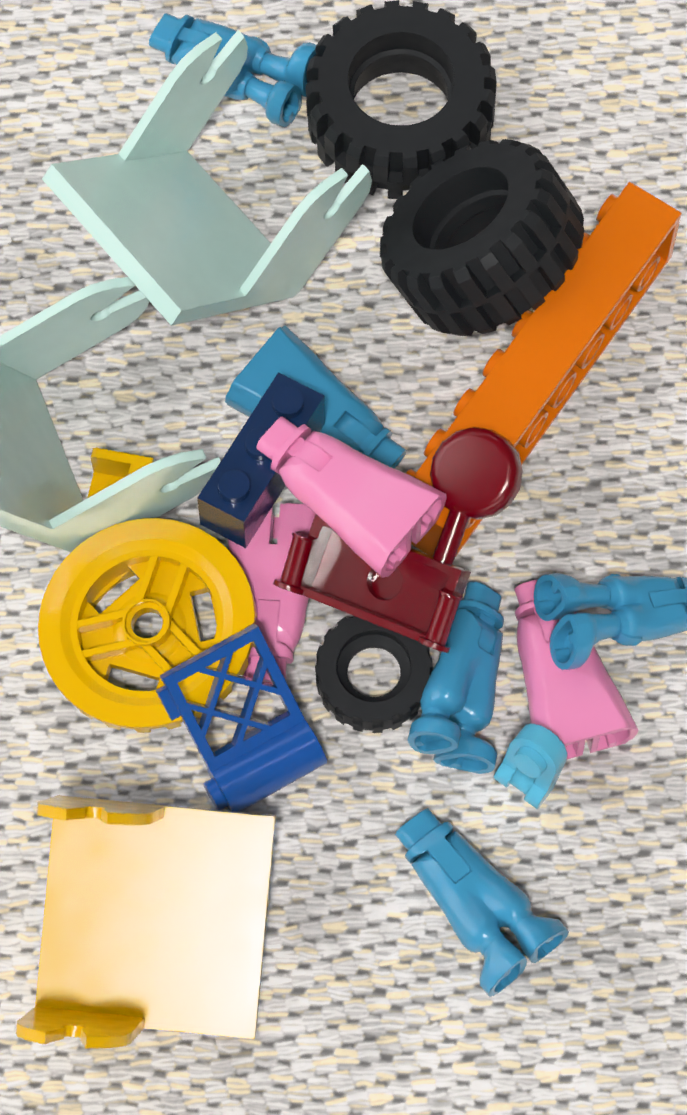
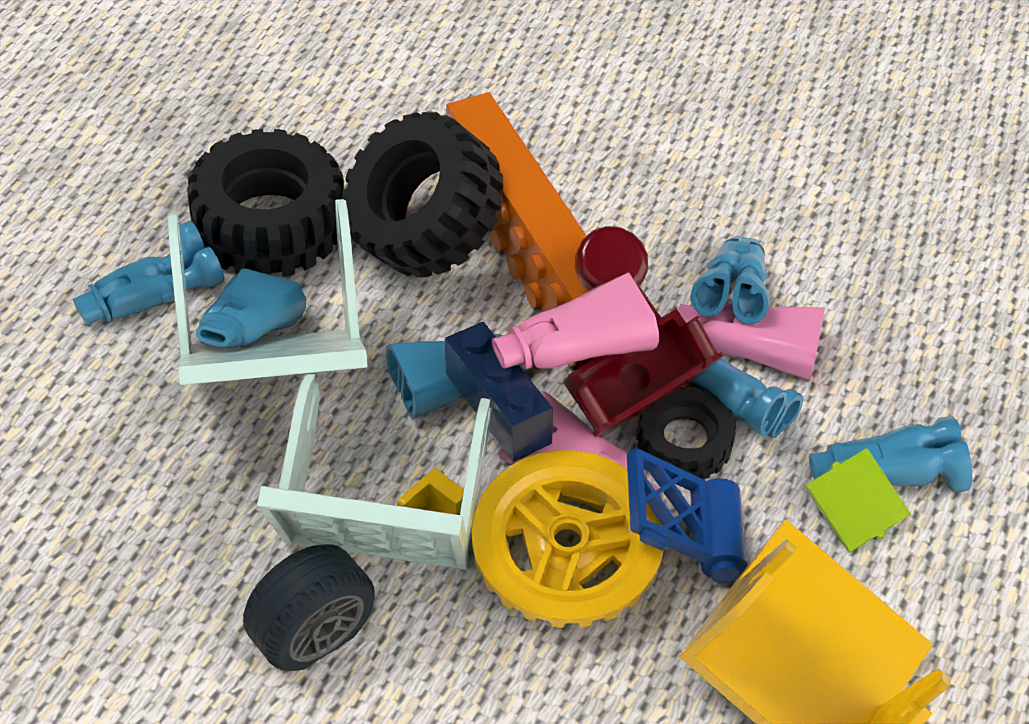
camera: 65 degrees left, 20 degrees down
medium azure plate [493,724,568,809] -> none
none -> dark azure piece [196,268,307,348]
none -> lime piece [804,448,911,553]

